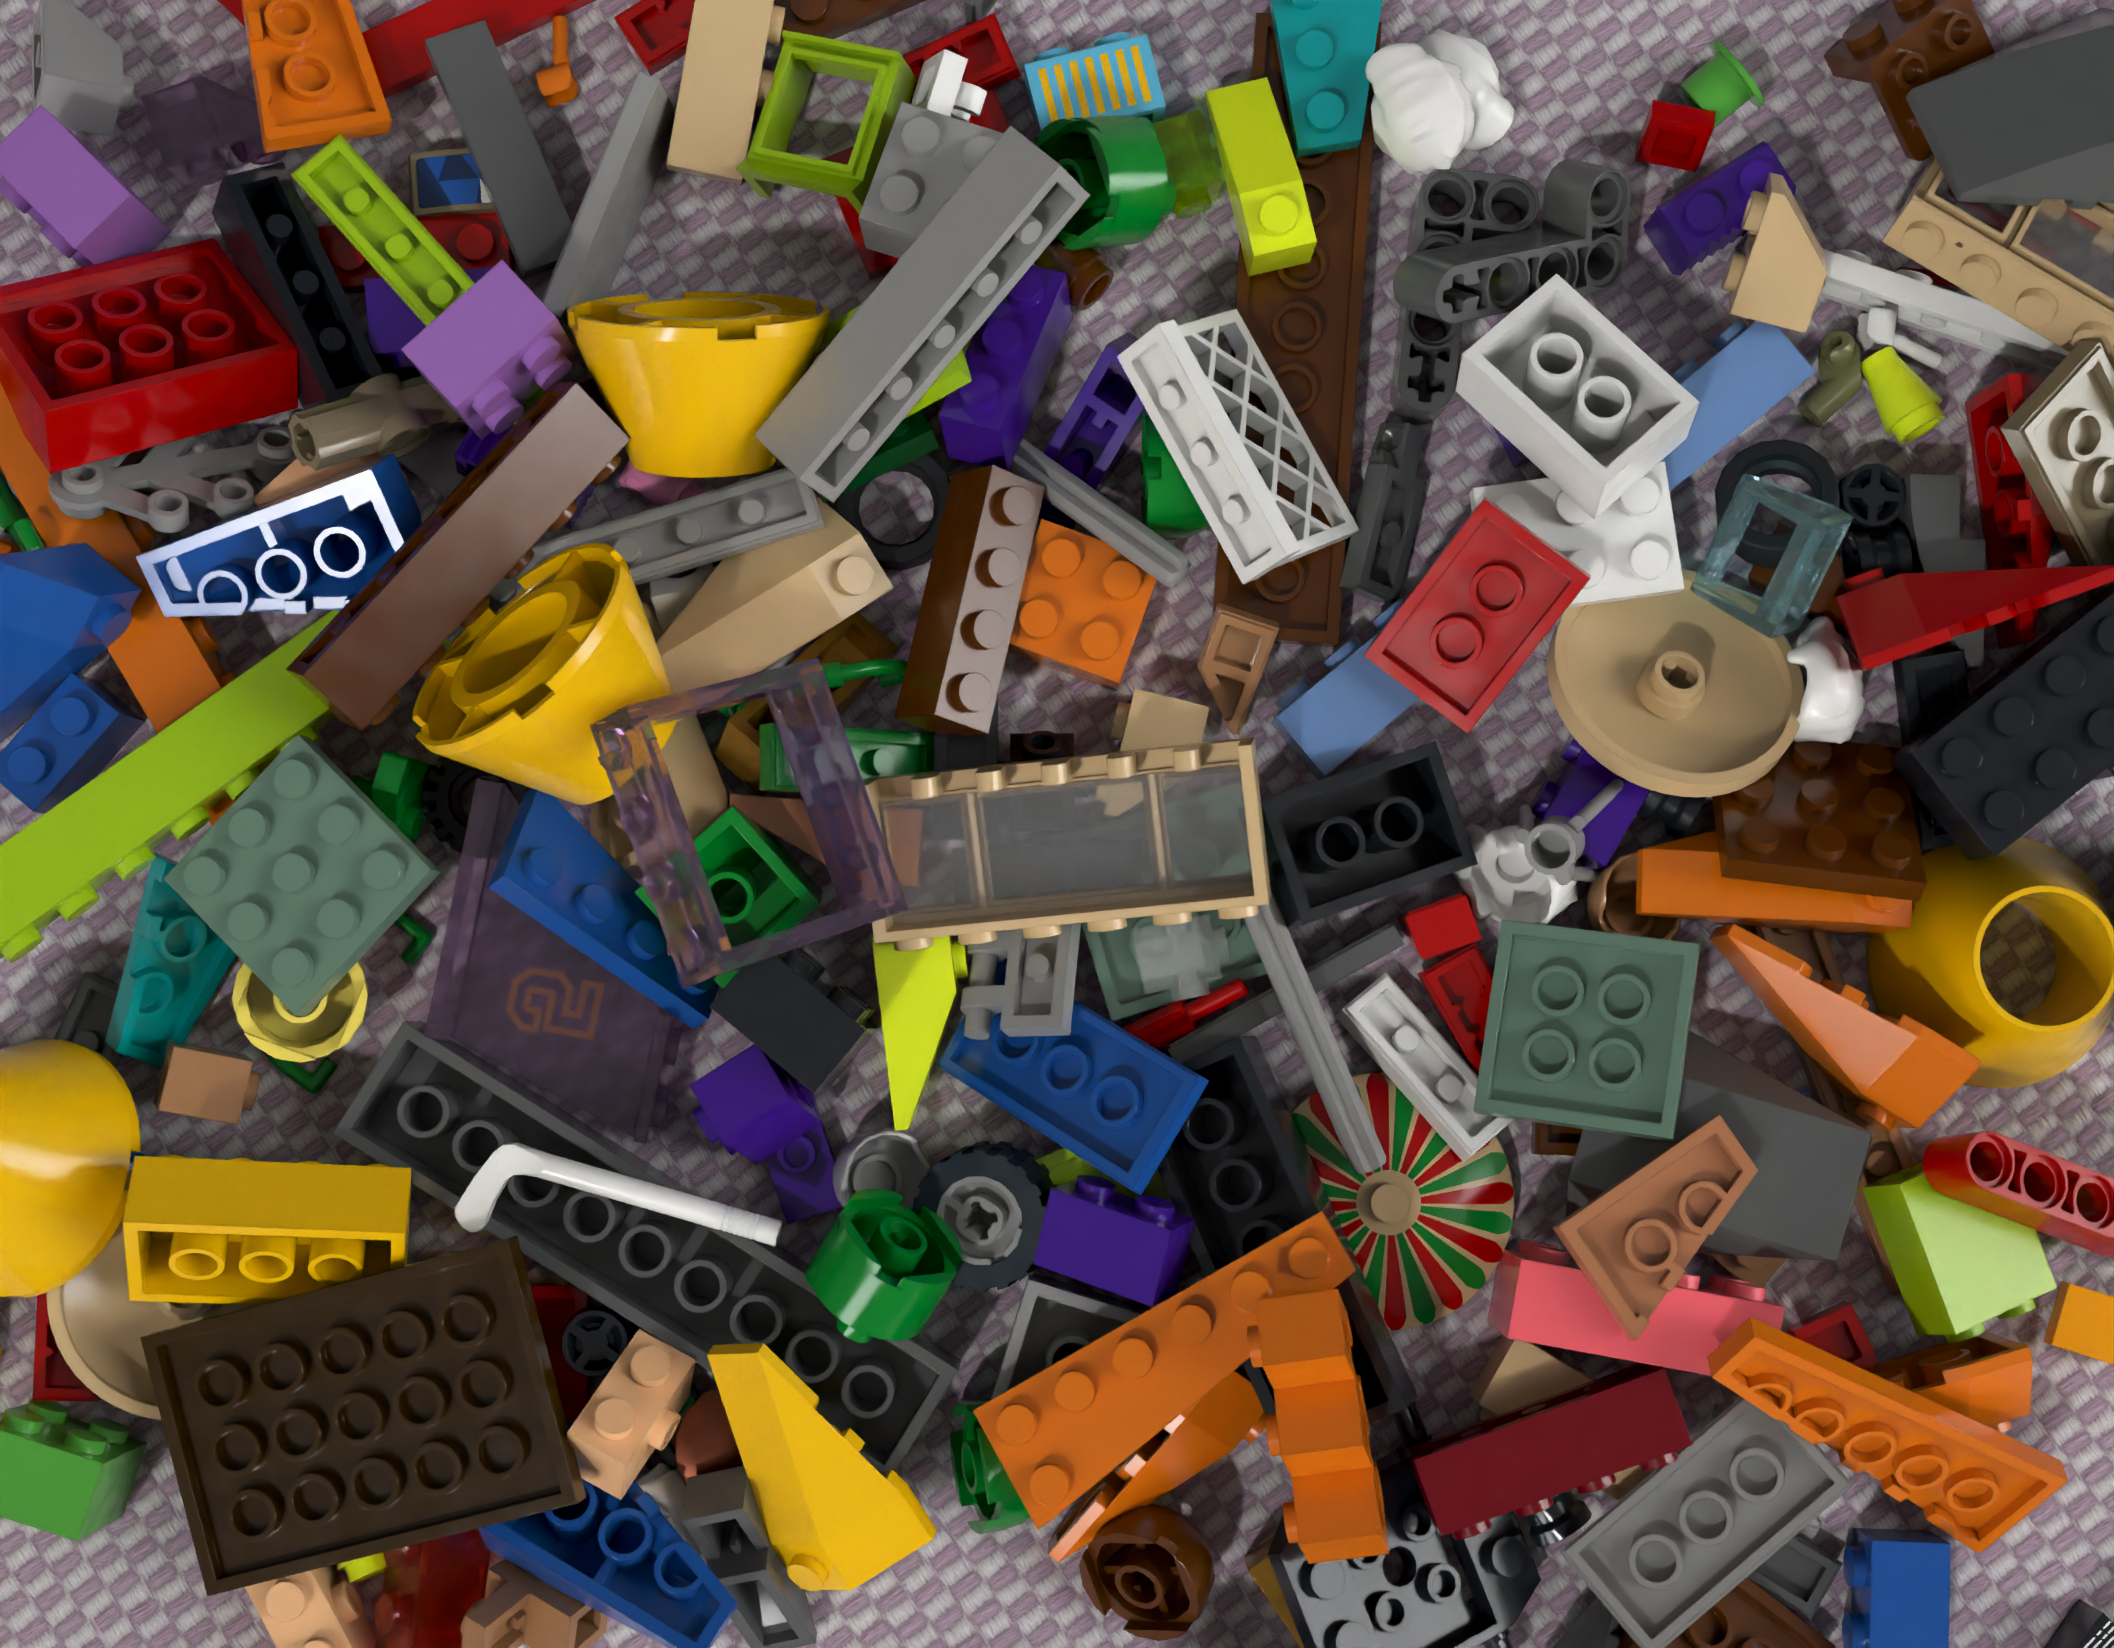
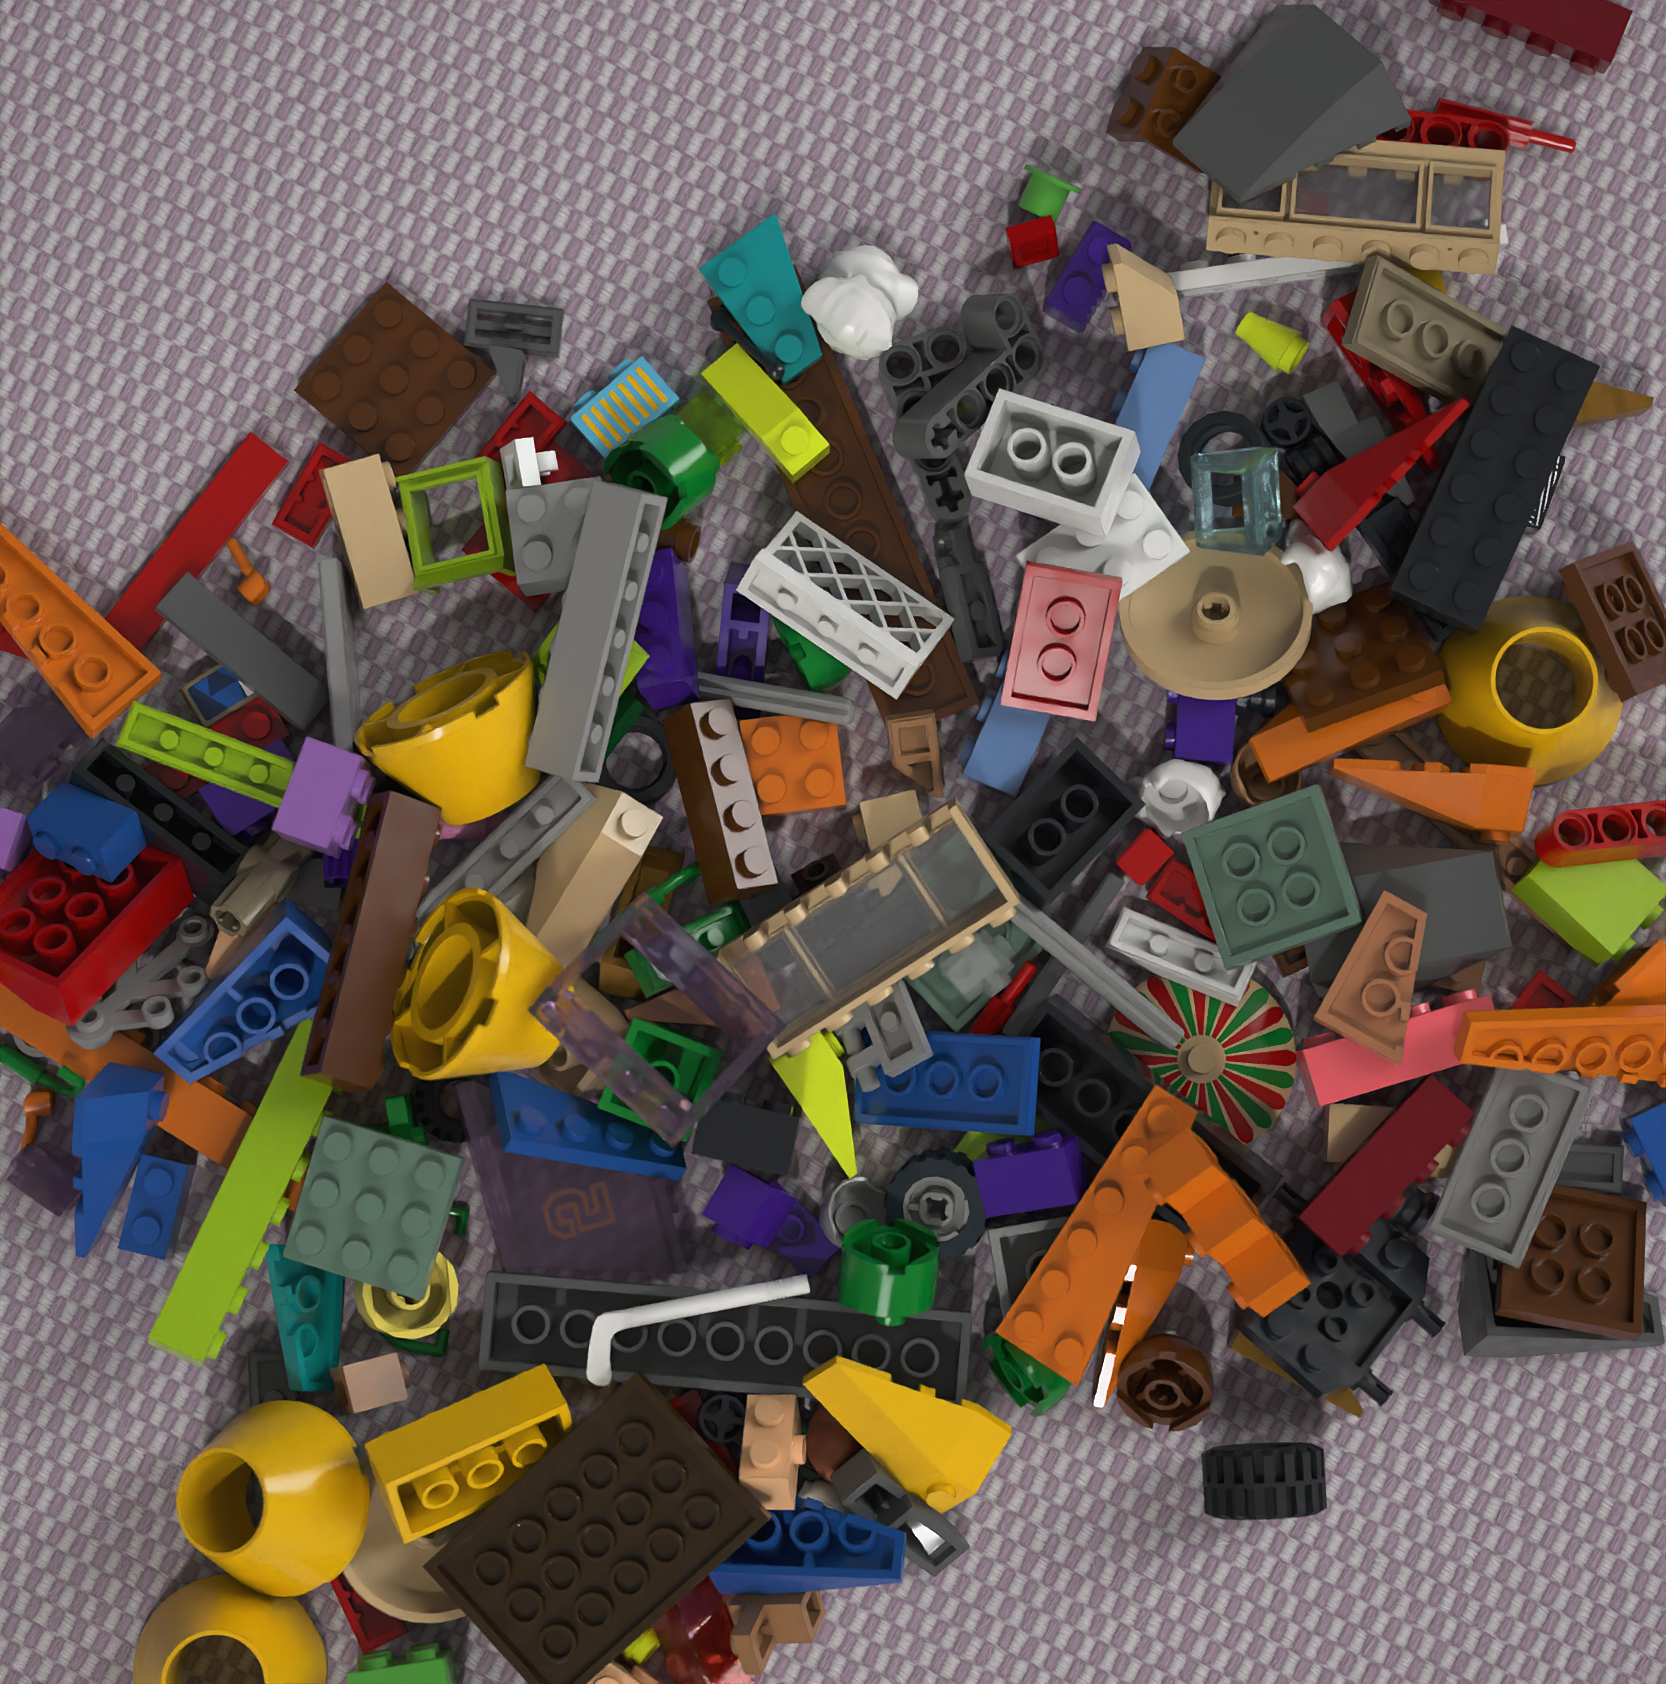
camera: 25 degrees left, 0 degrees up
light grey plant [1514,779,1624,885] -> none
olive arm [1797,330,1862,427] -> none
white hand [1856,308,1942,369] -> none
none -> blue brick [26,780,148,883]
none -> black hinge [710,310,785,380]

